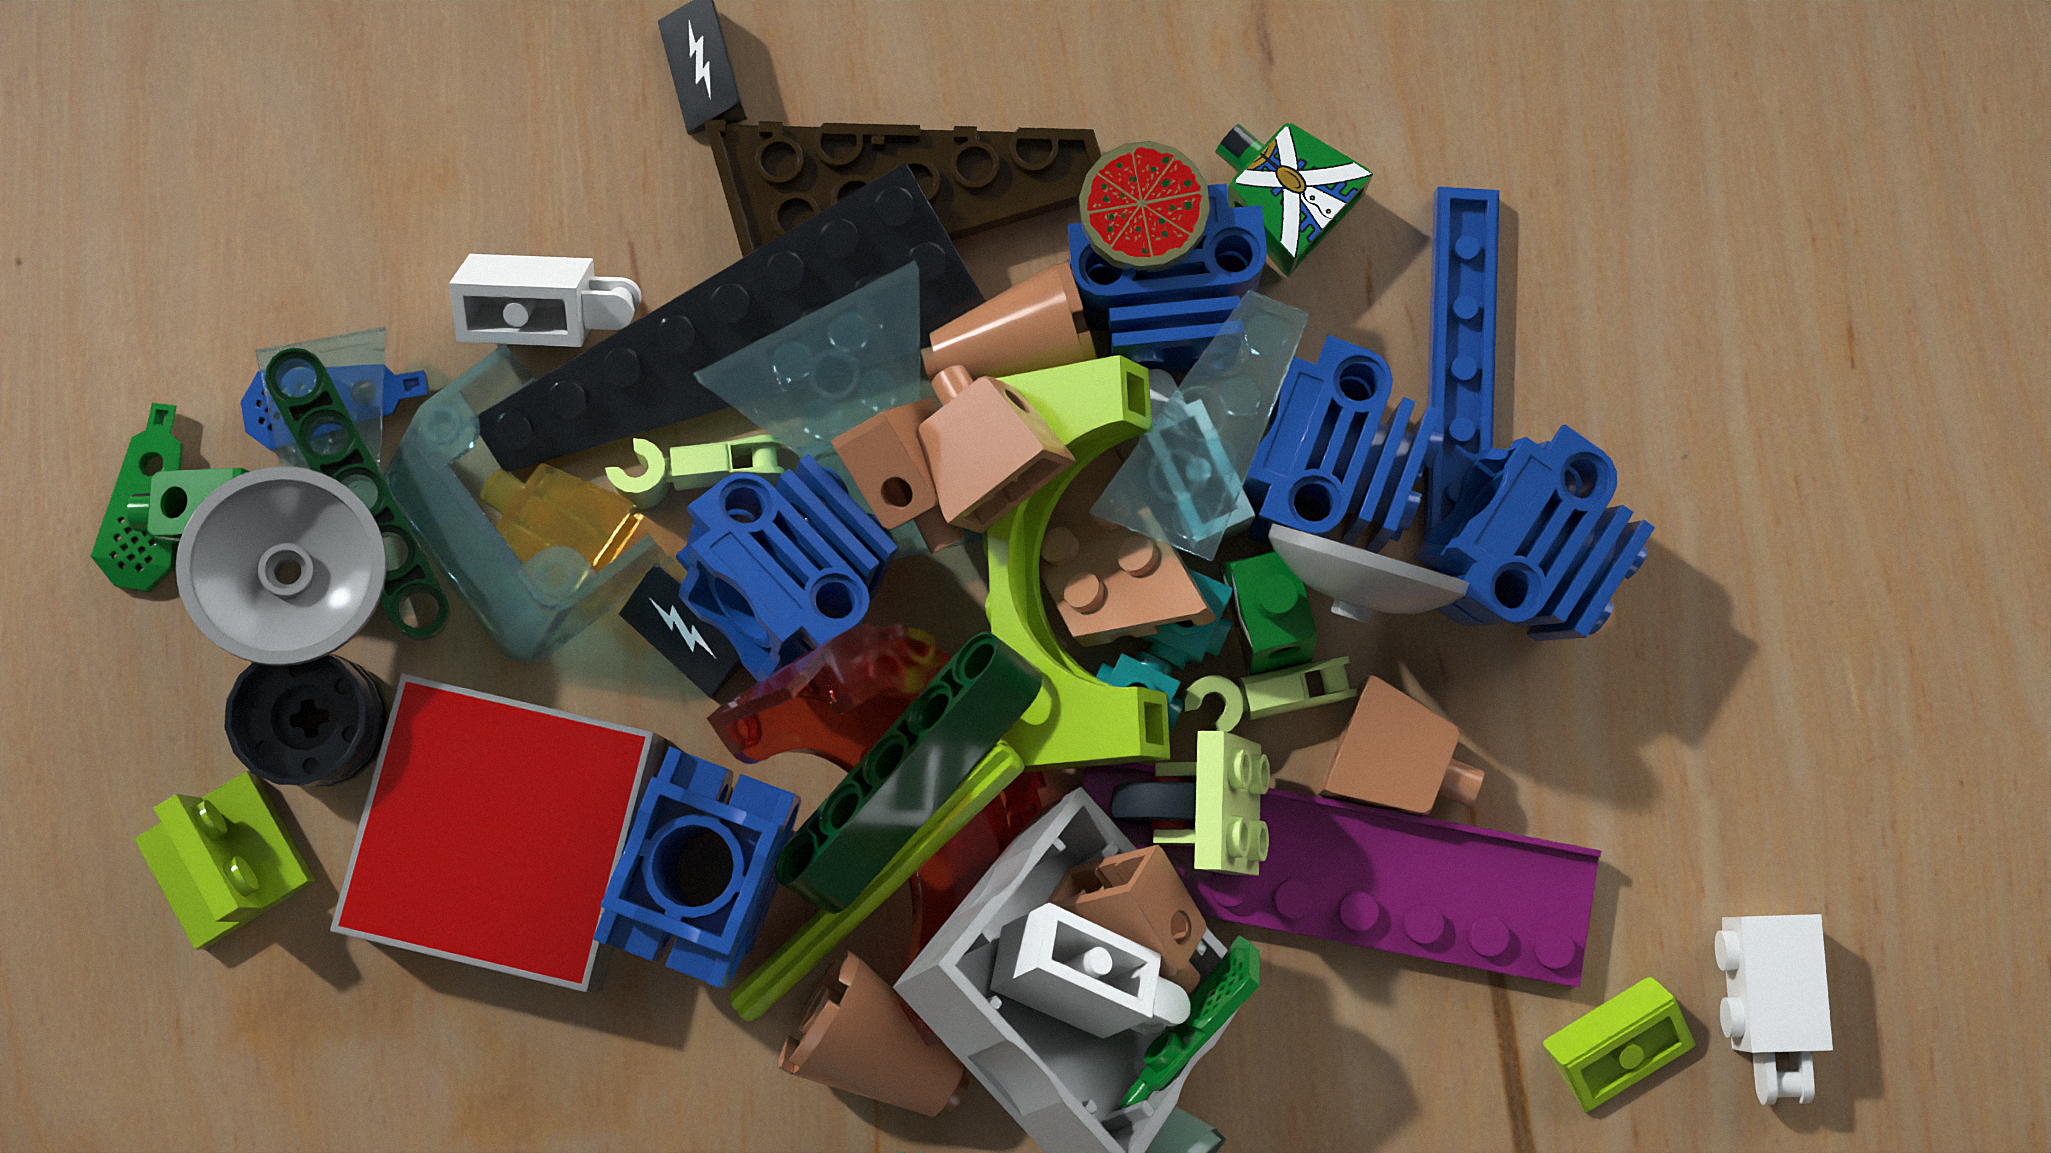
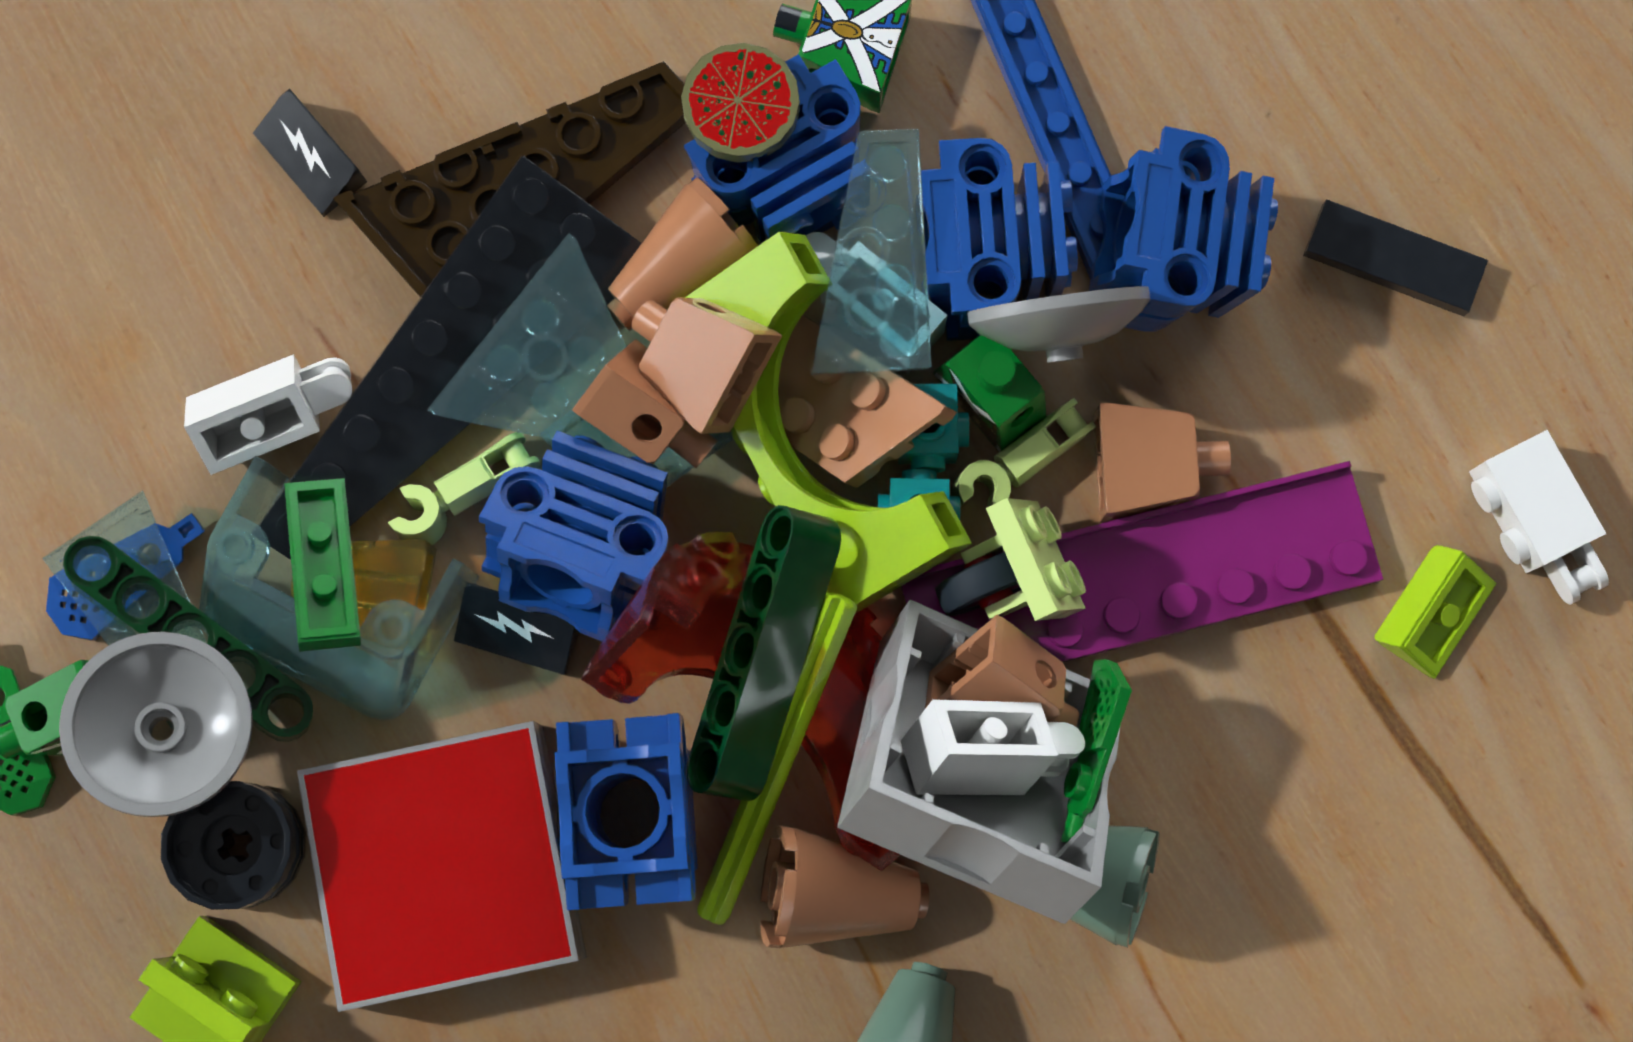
camera: 25 degrees left, 0 degrees up
none -> green tile [284,478,361,652]
none -> black tile [1303,199,1488,317]

